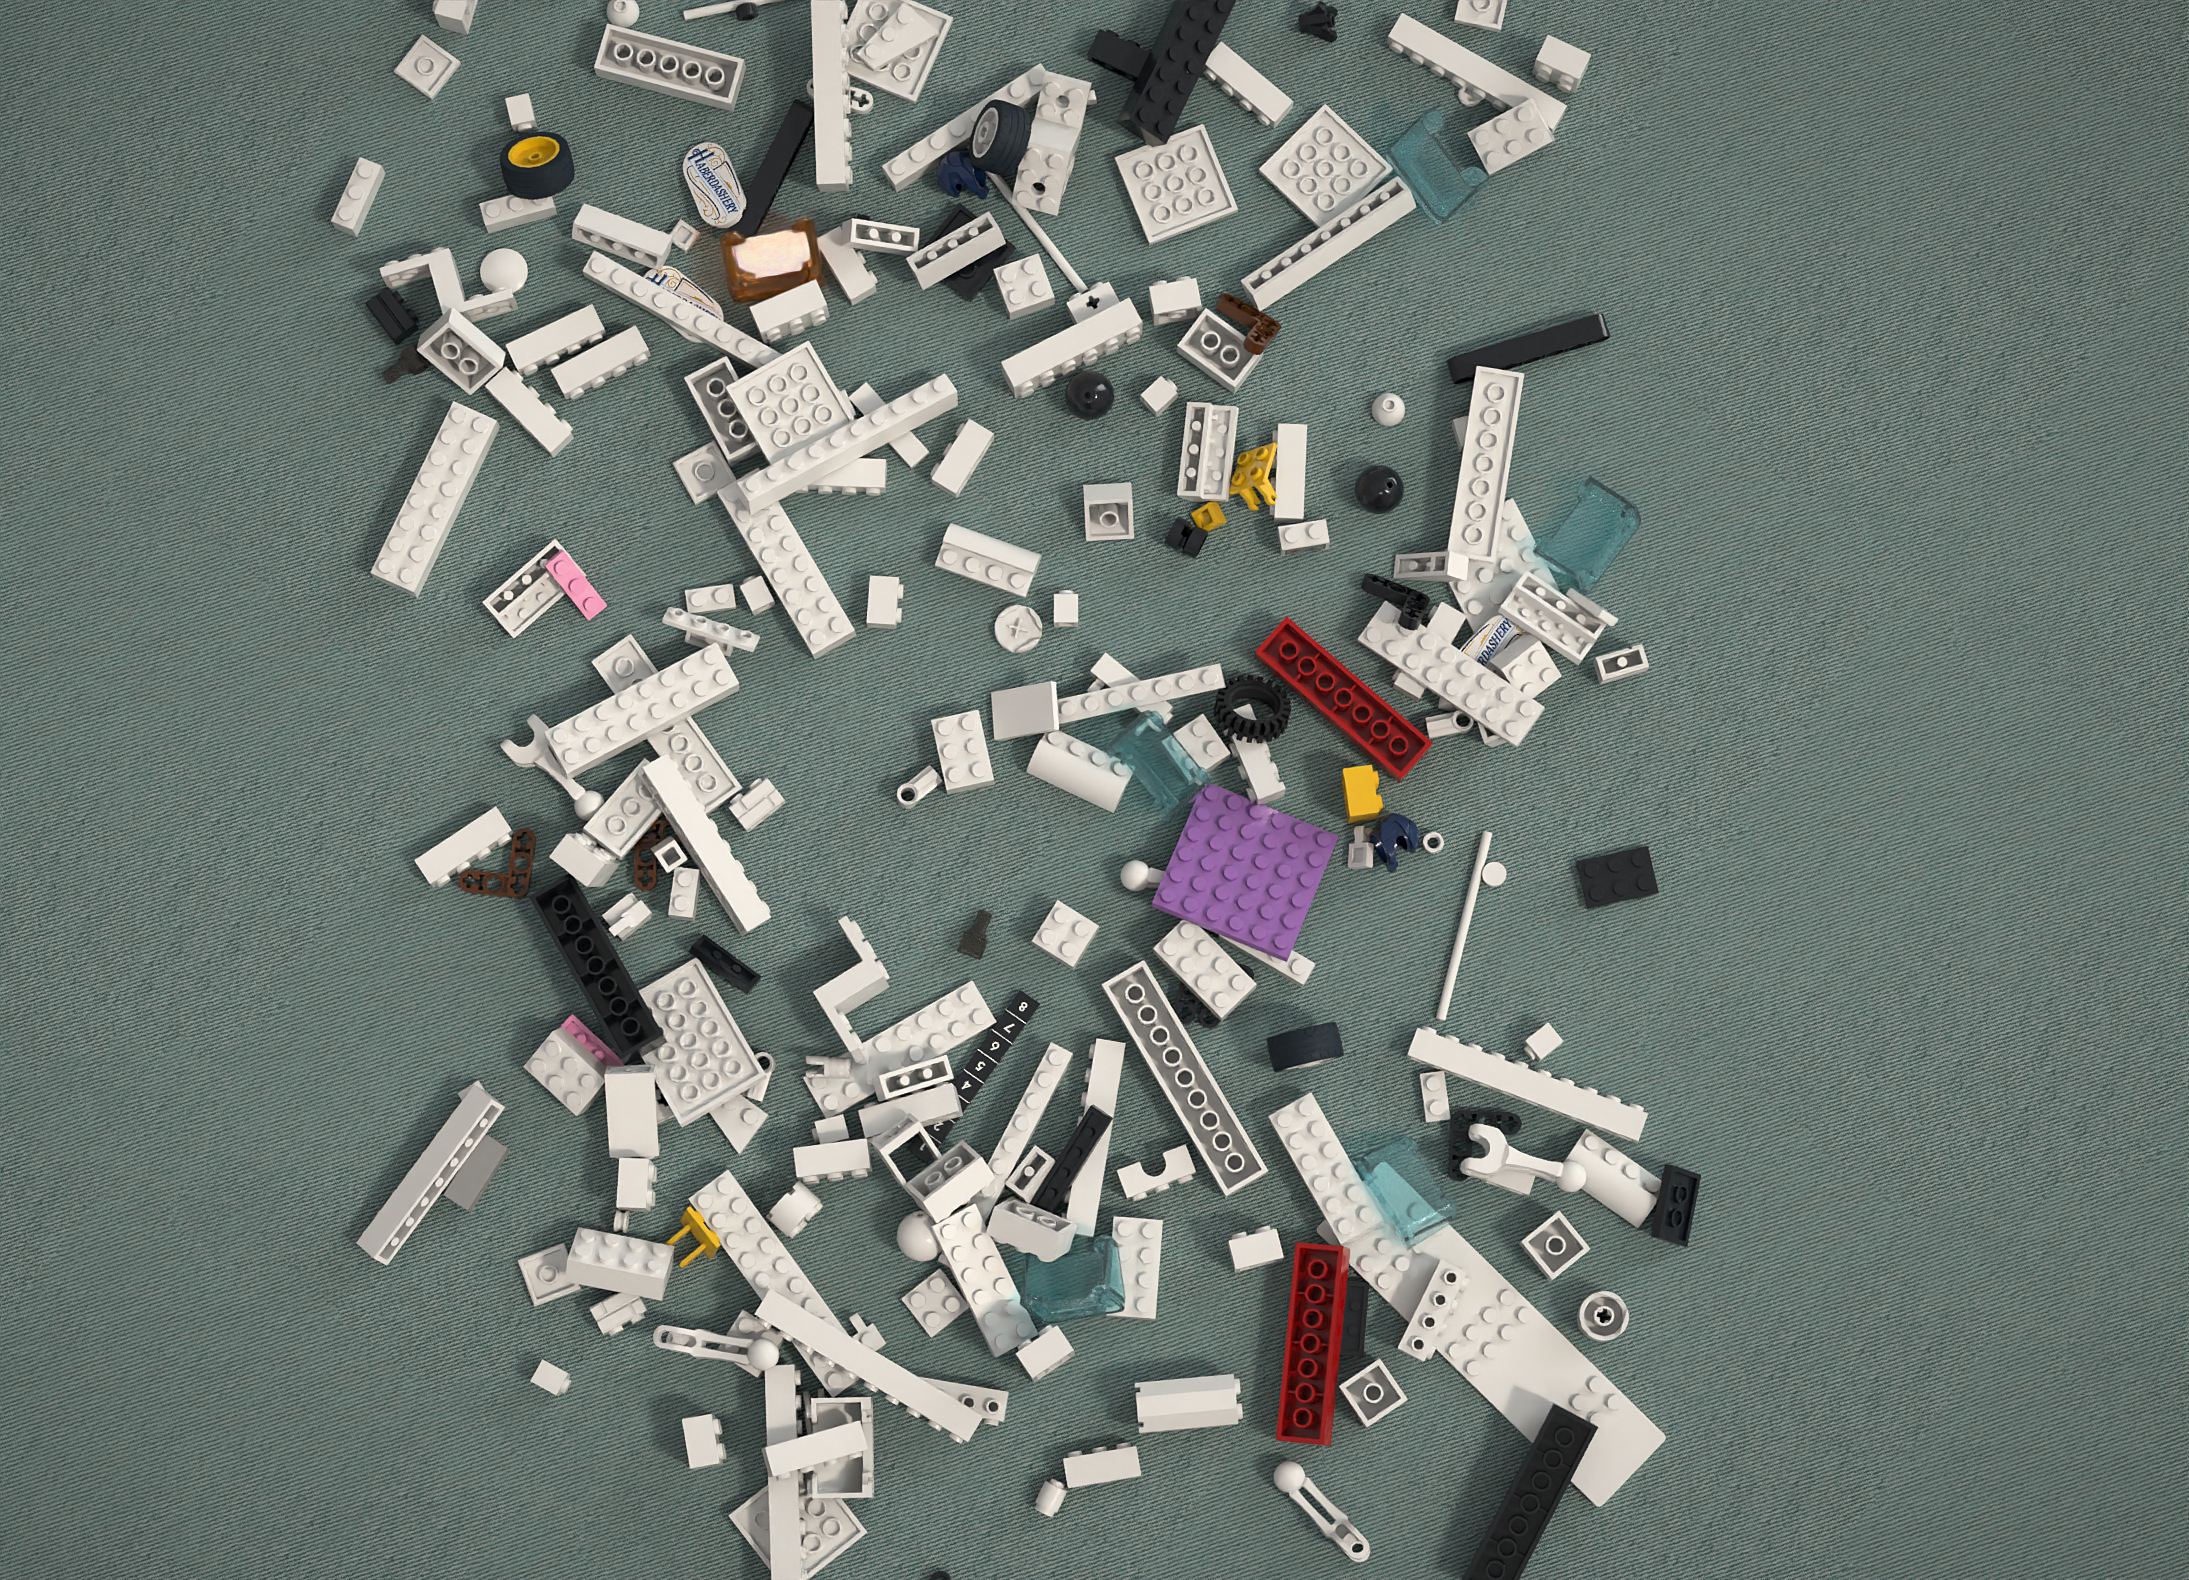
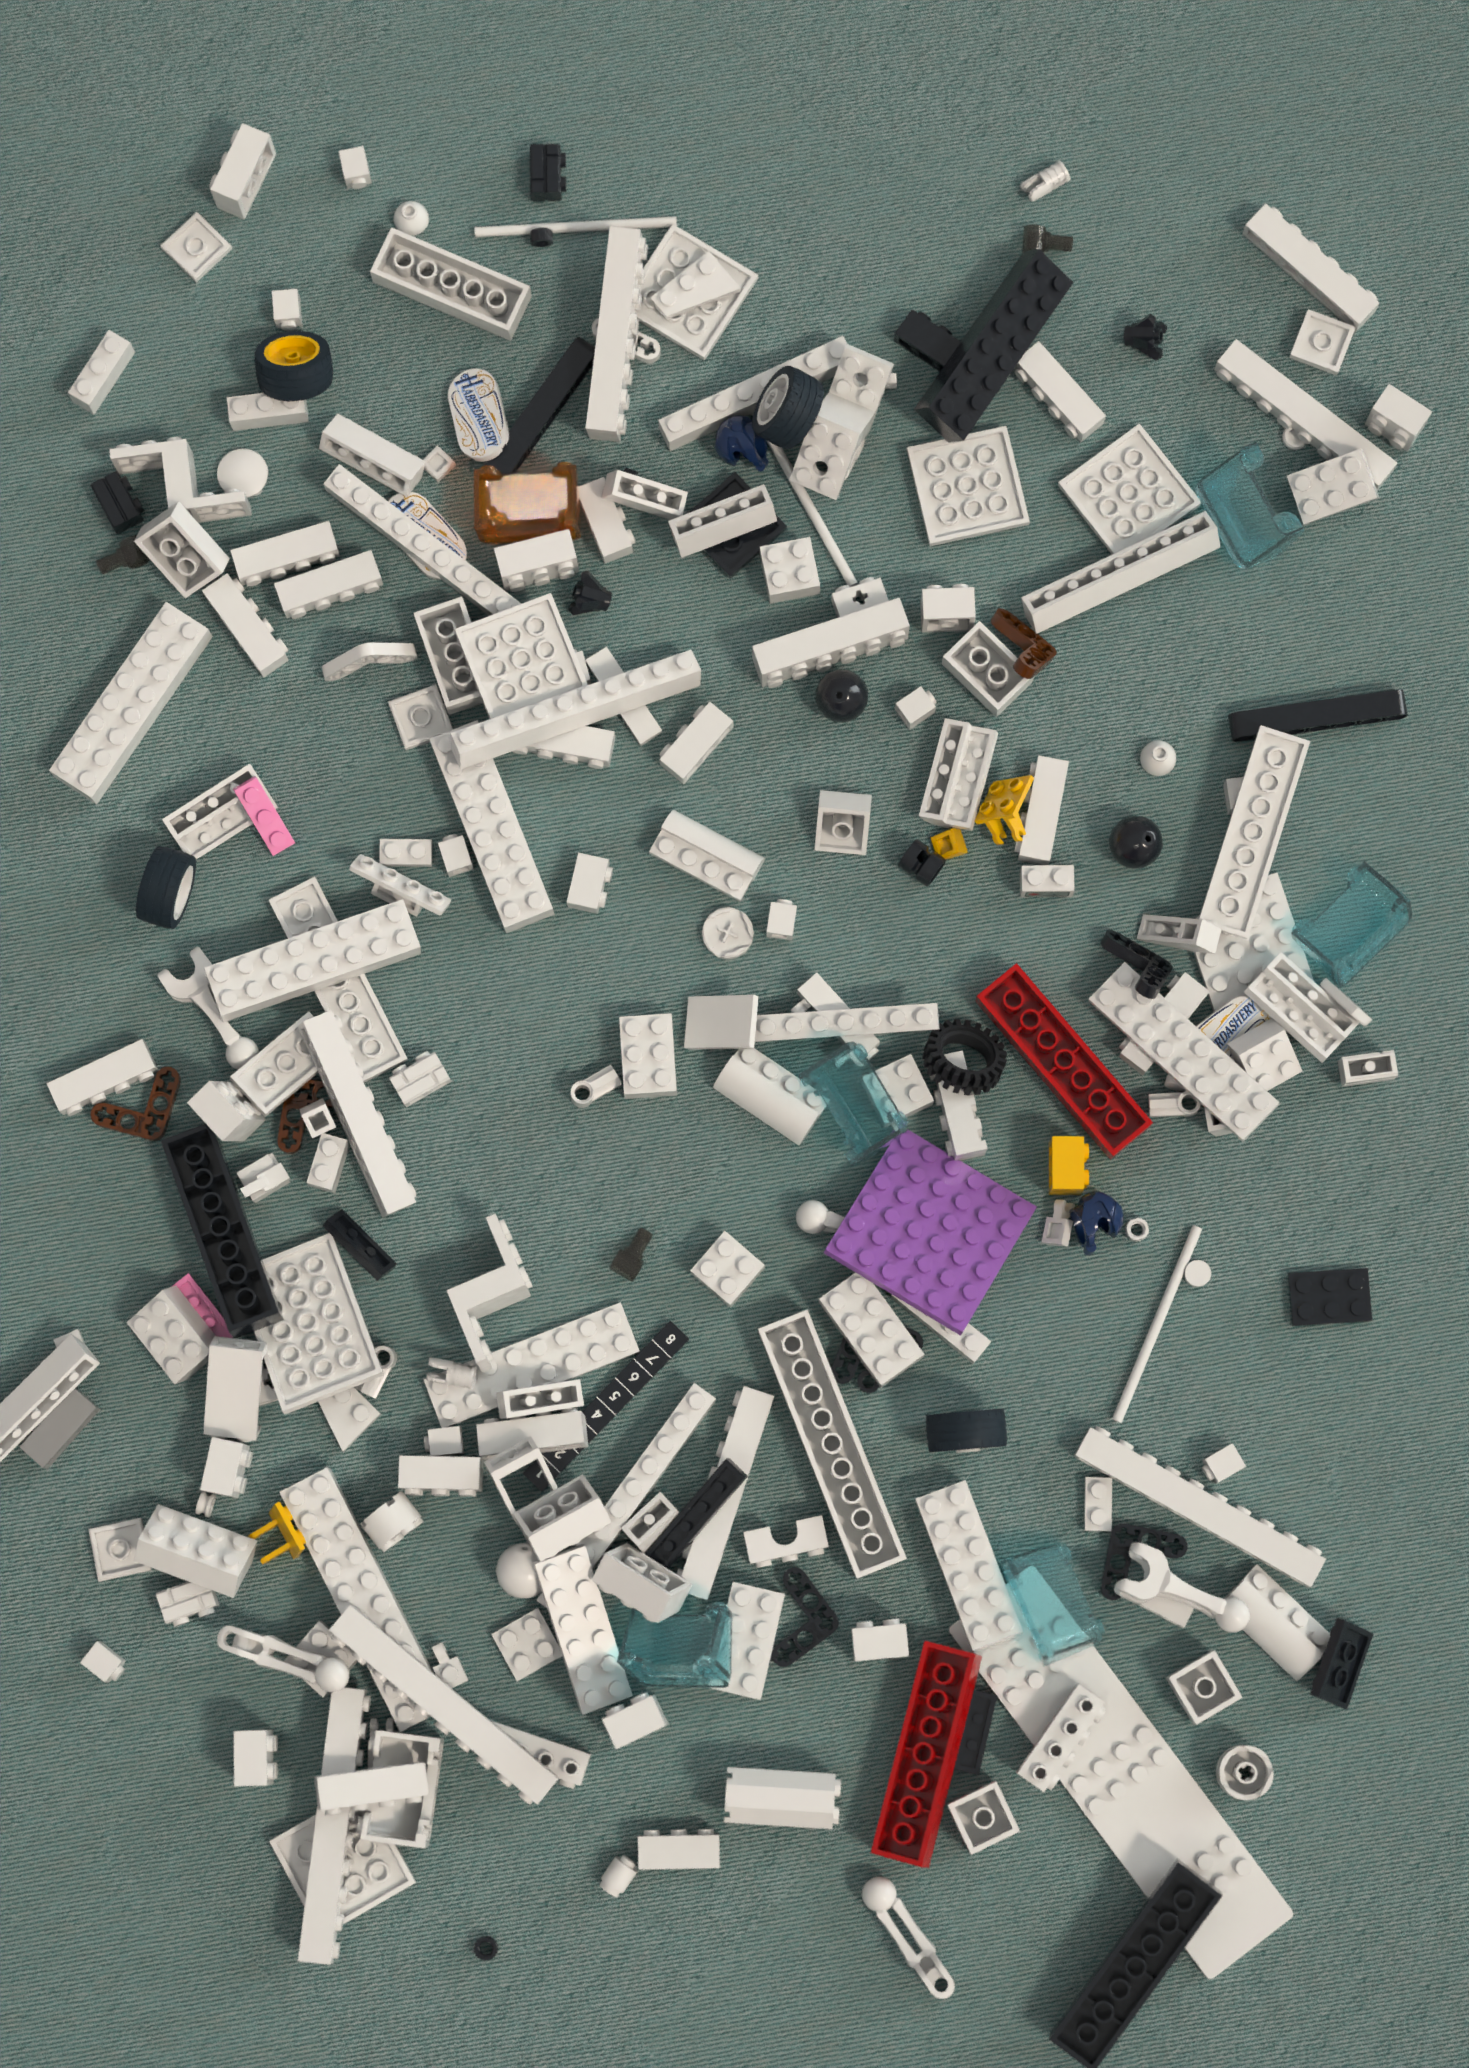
camera: 10 degrees right, 0 degrees up
none -> black wheel [136,846,196,929]
none -> white beam [321,643,418,681]
none -> black rock [568,570,612,615]
none -> black beam [772,1567,839,1667]

